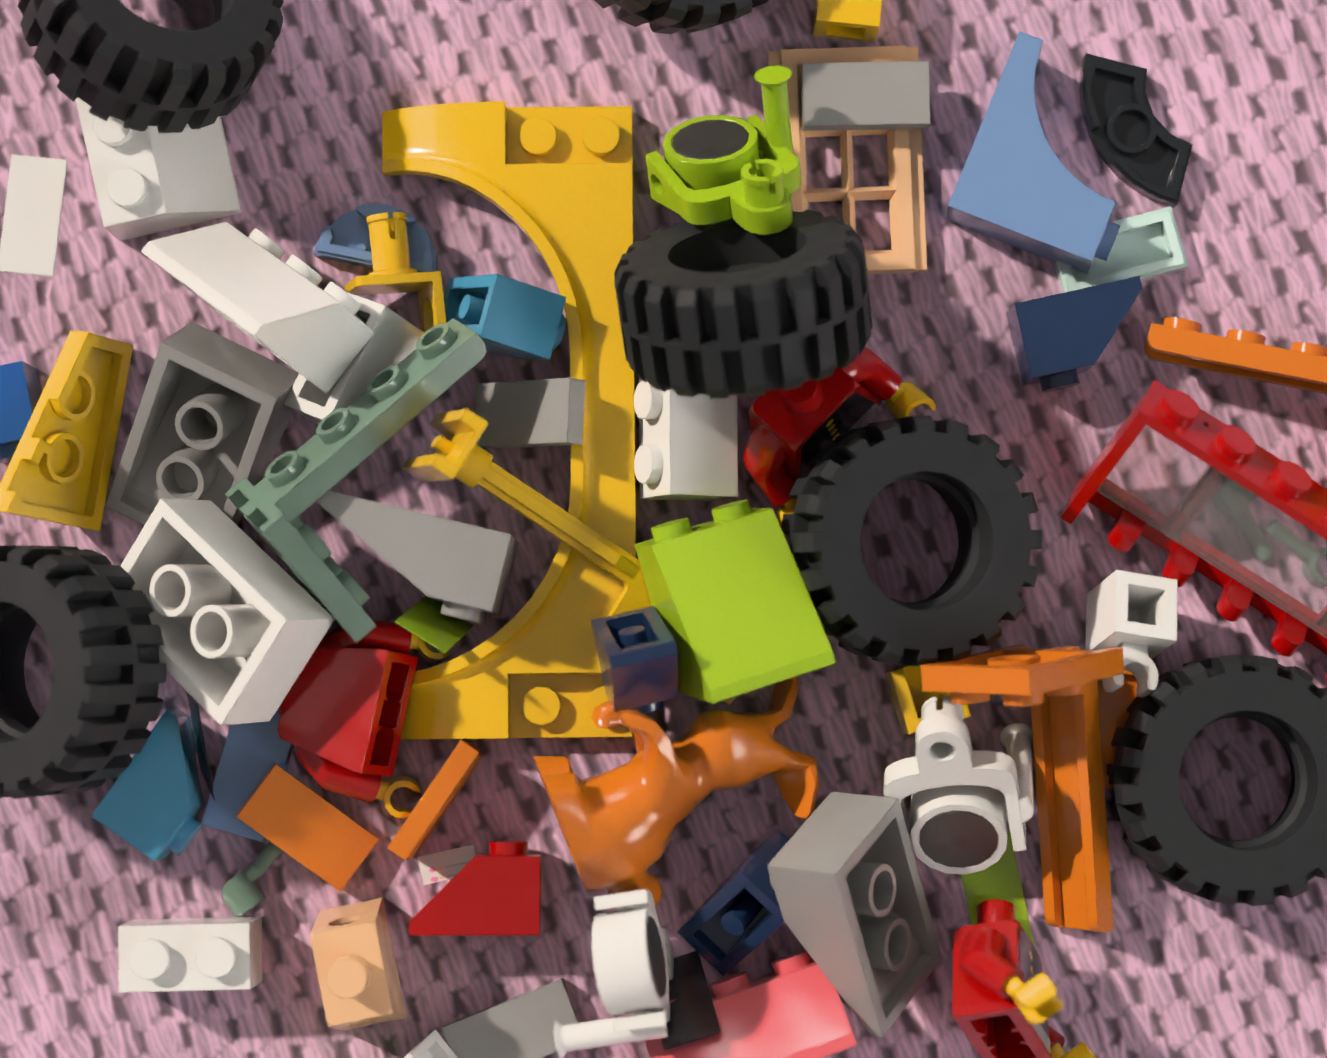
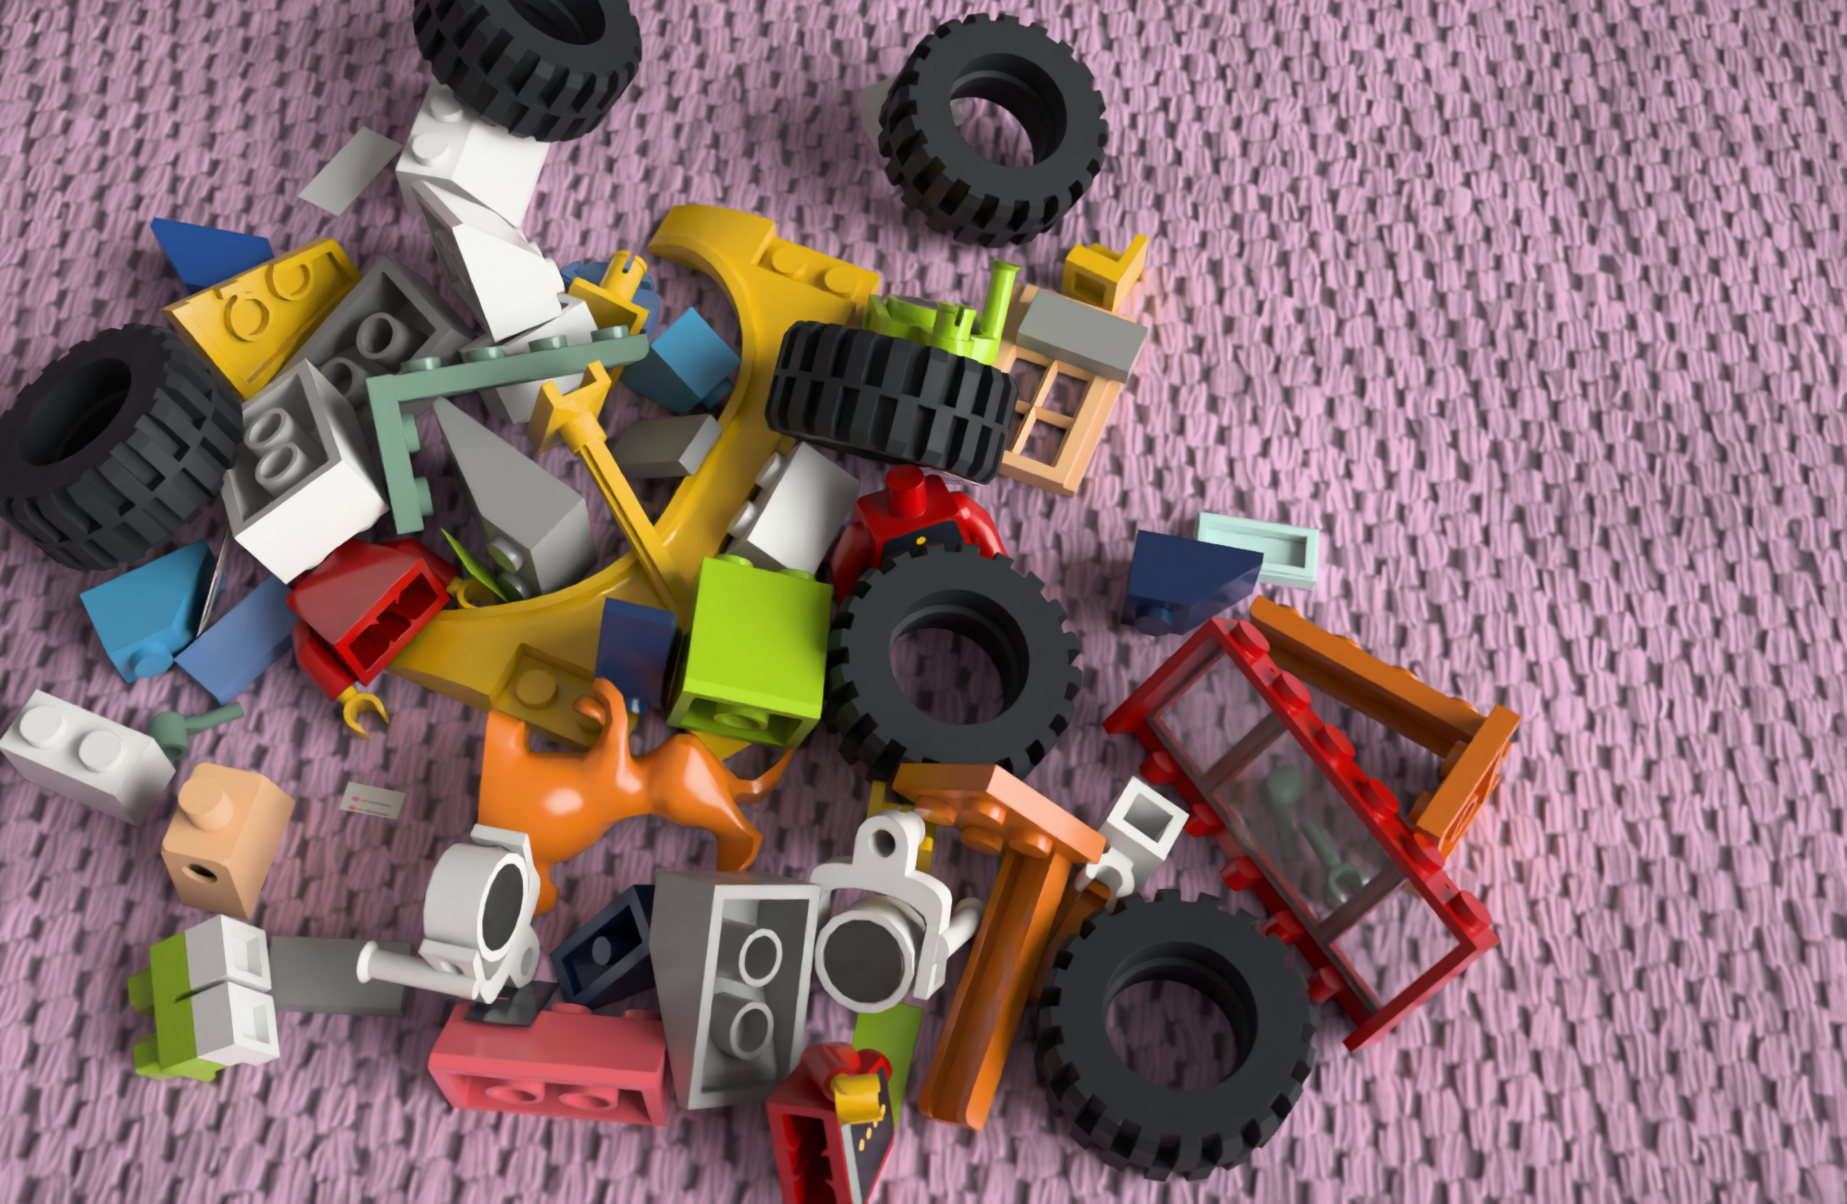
camera: 20 degrees right, 25 degrees down
orange tile [235,763,379,892] -> none
orange tile [387,739,484,861] -> none
red slope [409,841,541,936] -> none
medium blue arch [946,31,1121,274] -> none
black tile [1079,53,1193,208] -> none

